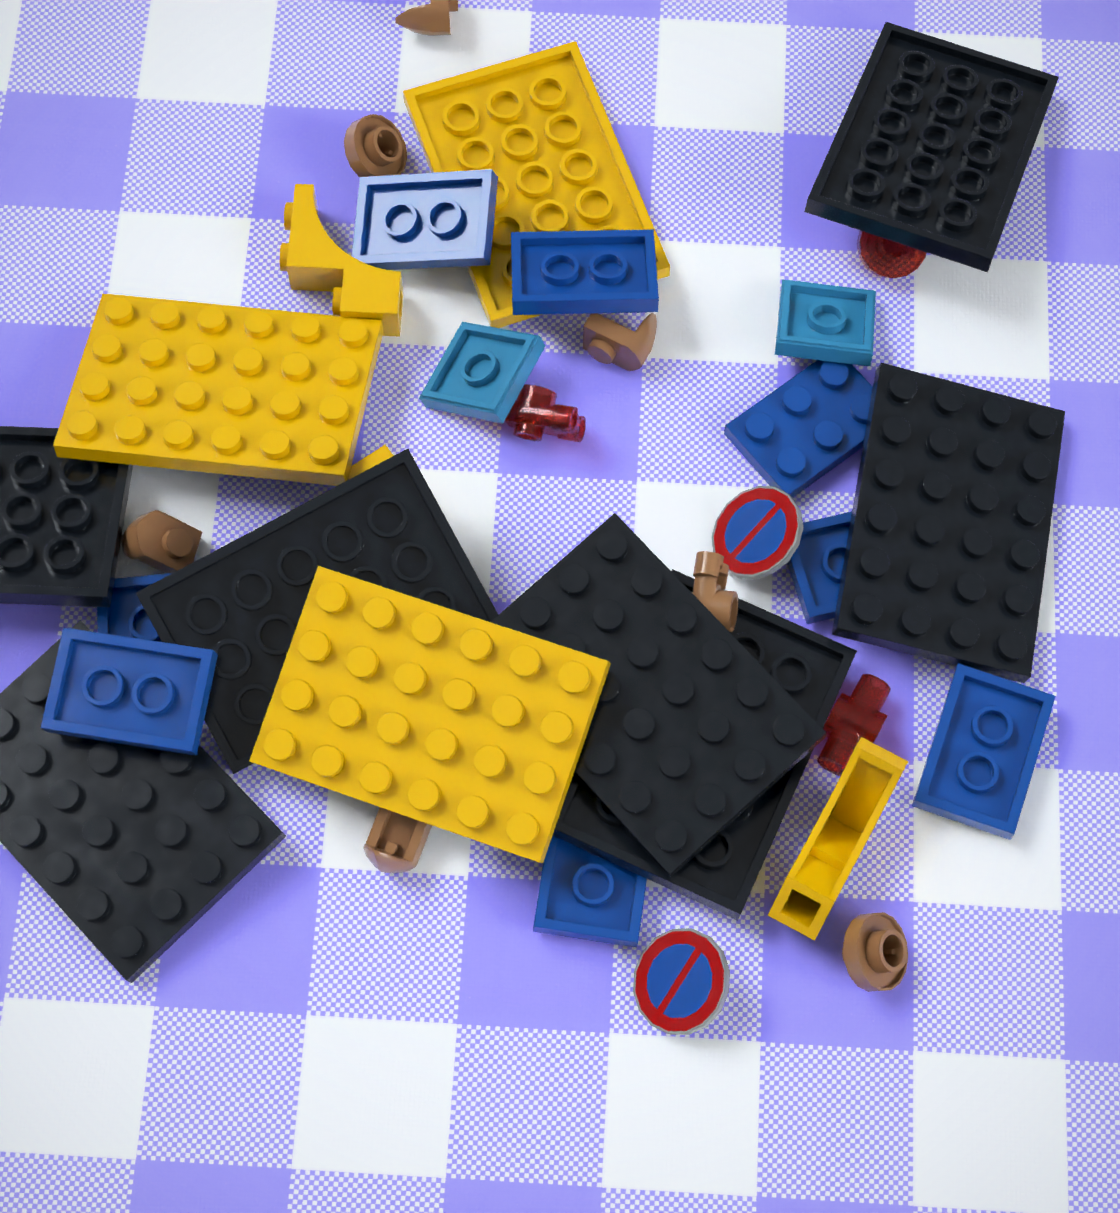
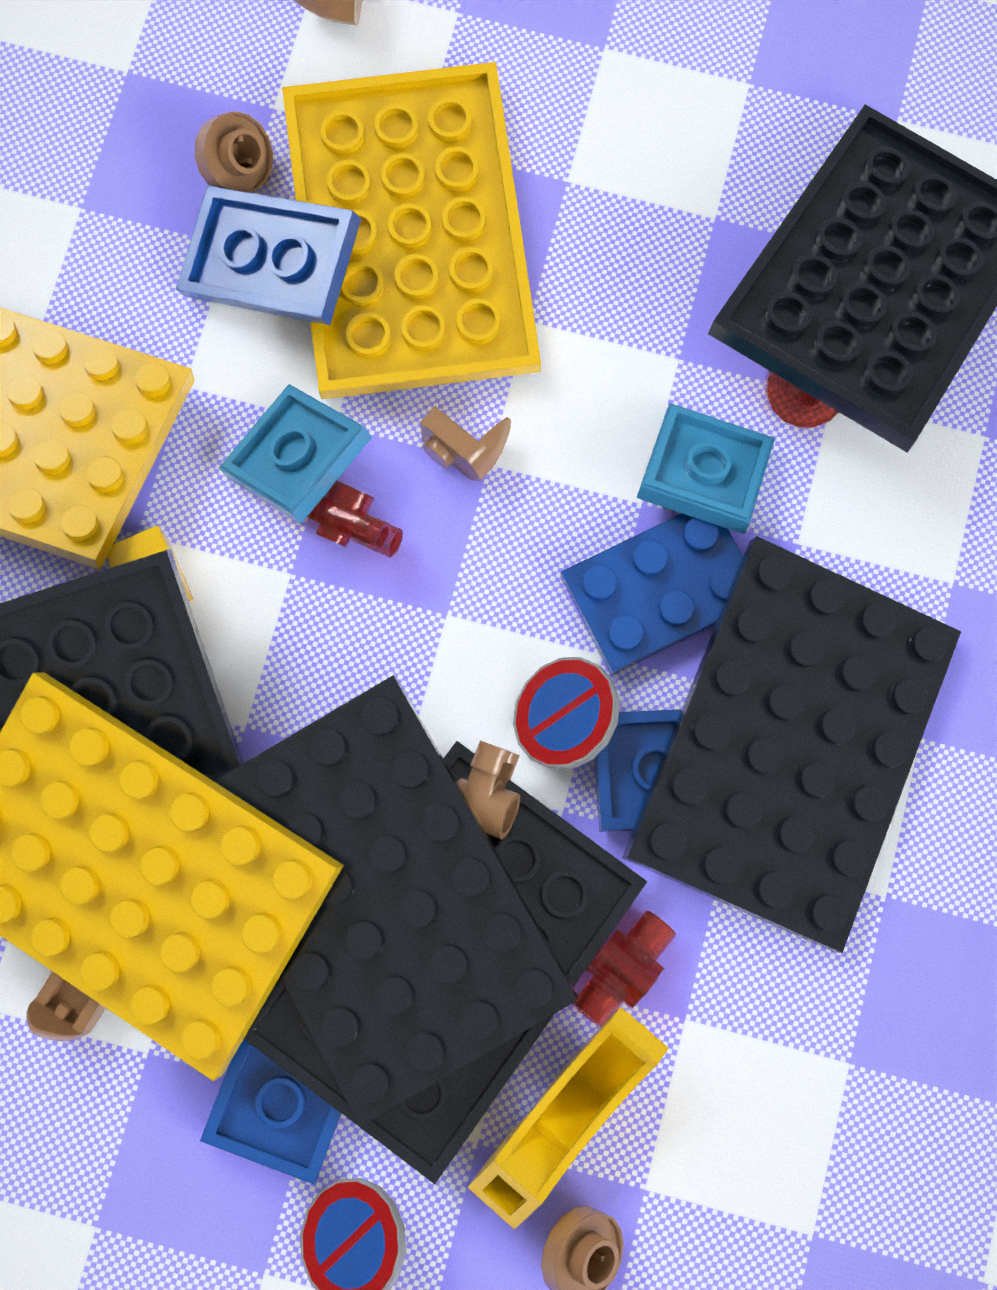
camera: 10 degrees right, 10 degrees up
yellow arch [280,184,404,337] -> none
blue plate [511,229,659,315] -> none
blue plate [912,663,1056,840] -> none

